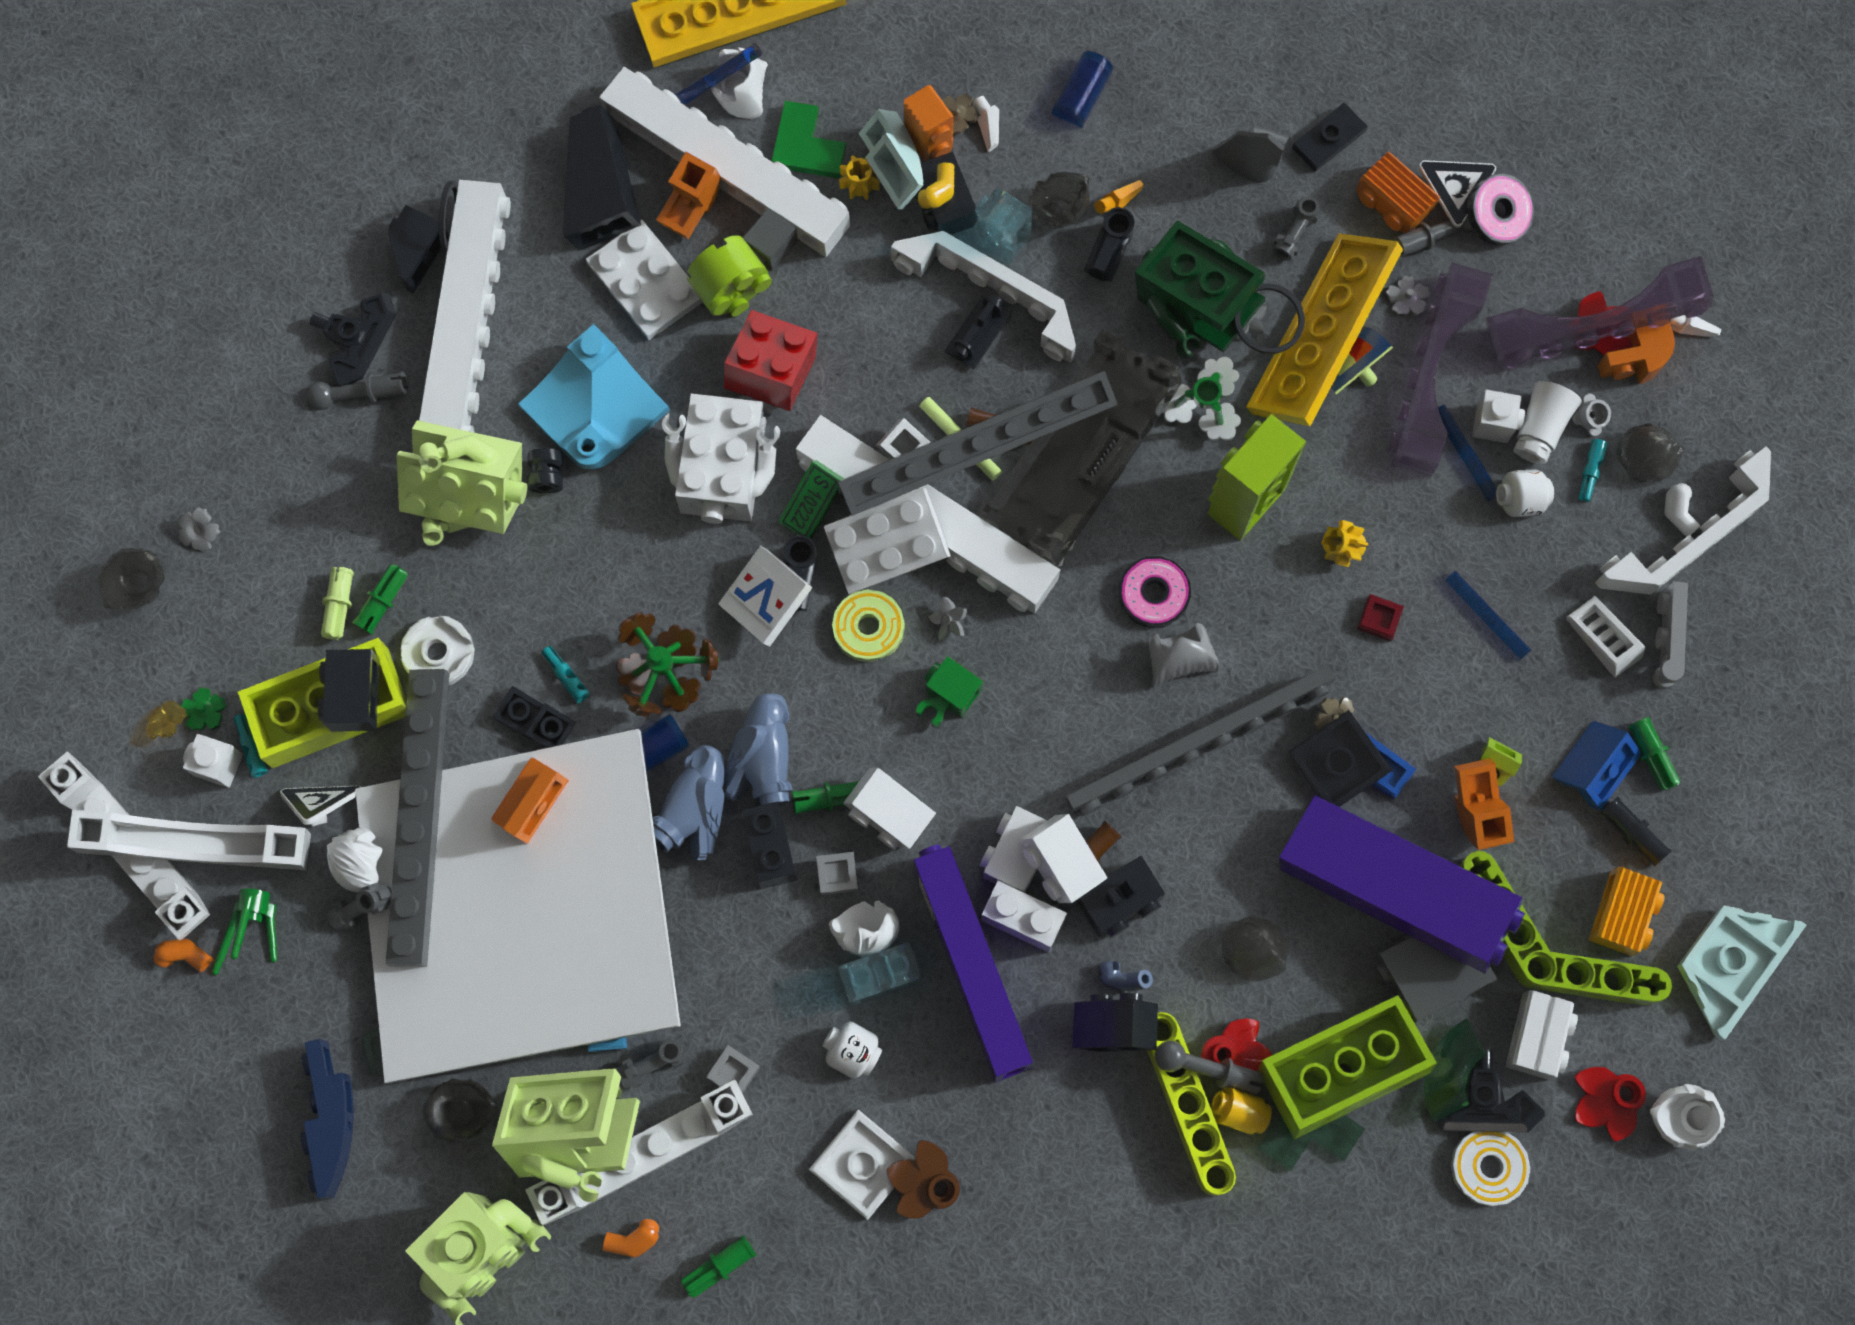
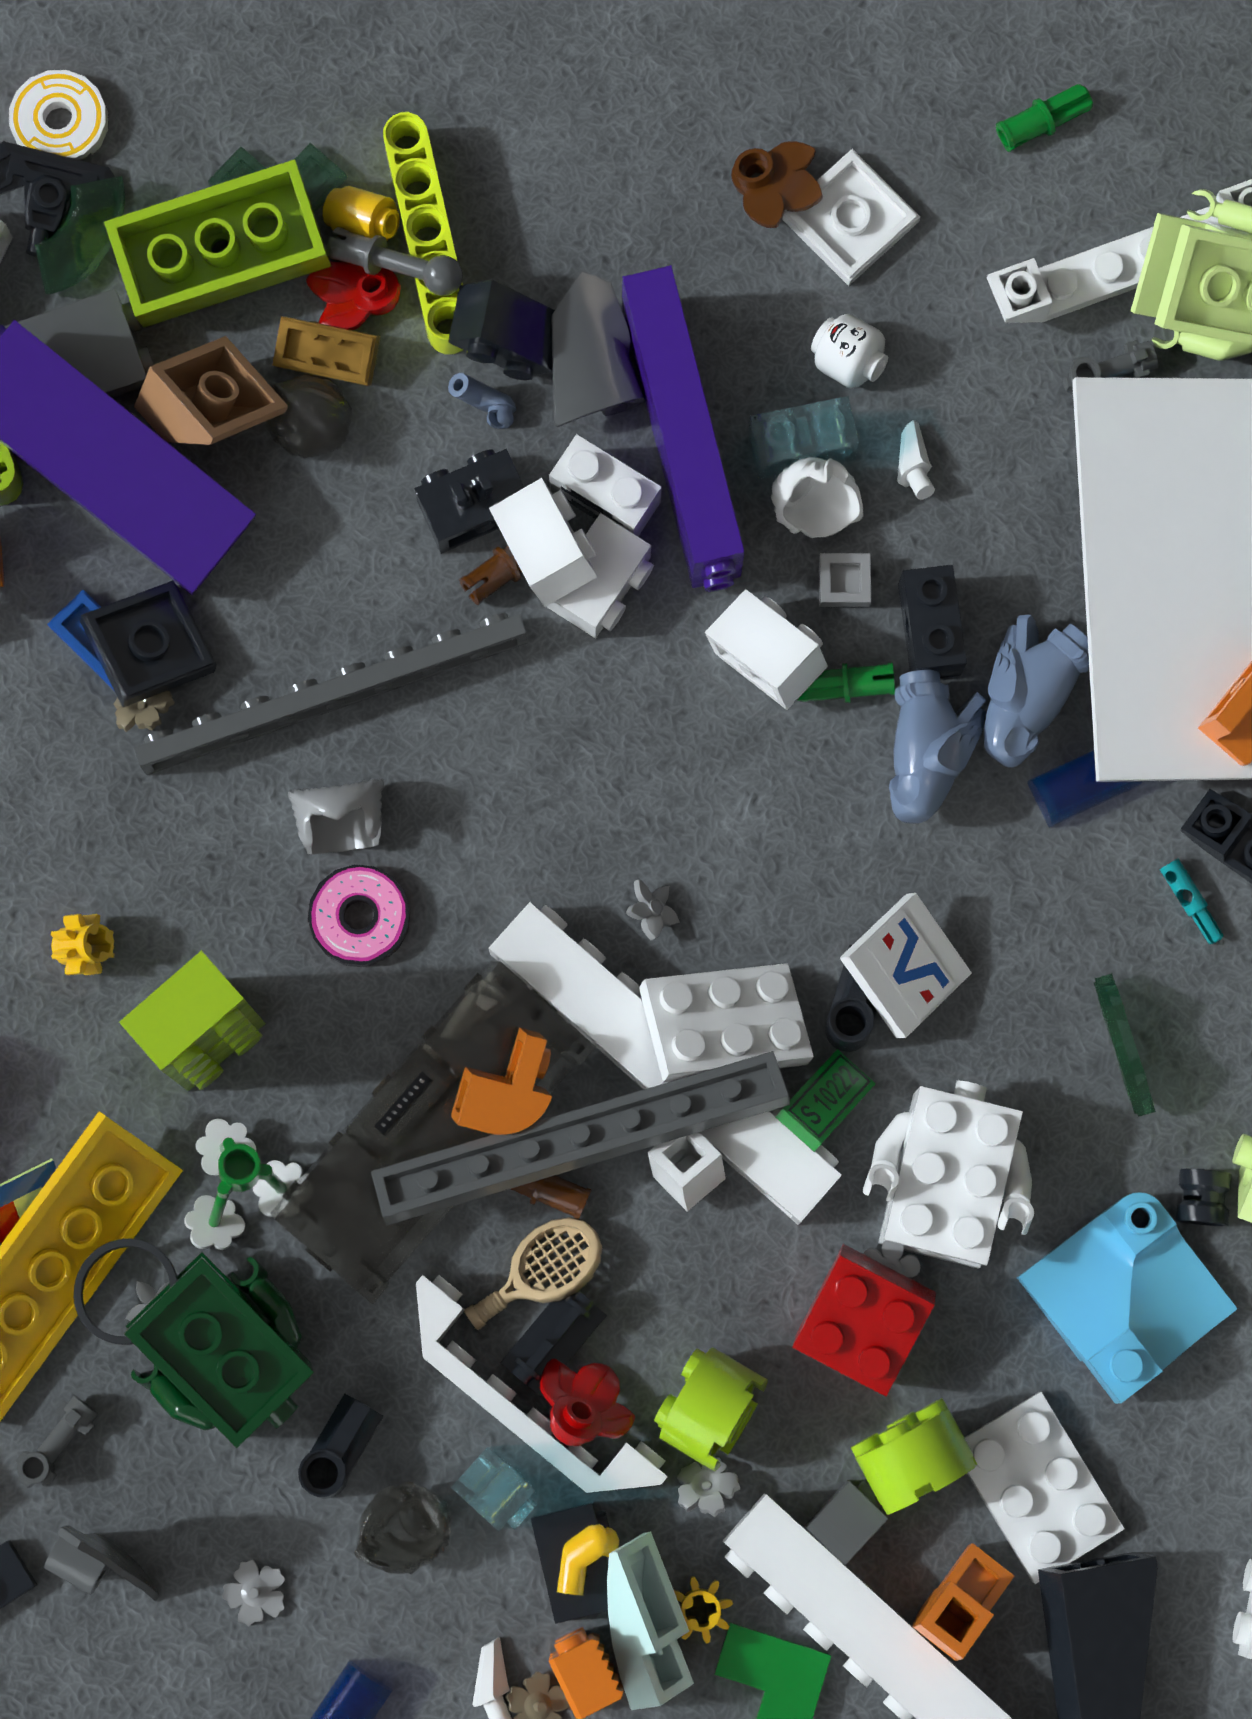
camera: 175 degrees left, 5 degrees up
orange arm [603,1219,659,1258] -> none
reddish brown plant [616,612,719,717] -> none
light grey plate [707,1045,760,1094] -> none
yellowish green tile [832,589,905,663] -> none
green brick [916,656,983,728] -> none
yellowish green bar [919,397,1002,481] -> none
light orange bar [1094,180,1144,214] -> none
dark red tile [1357,594,1404,641] -> none
none -> medium nougat slope [134,336,288,445]
none -> light grey plant [222,1559,286,1626]
none -> pearl gold plate [272,316,381,386]
none -> orange brick [451,1027,552,1135]
none -> tan piece [464,1217,602,1330]
none -> red plate [540,1359,635,1446]
none -> dark grey panel [551,271,645,427]
none -> lime brick [654,1347,768,1472]
none -> light grey plant [677,1457,740,1517]
none -> white bar [897,420,935,500]
none -> clear green tile [1094,973,1156,1117]

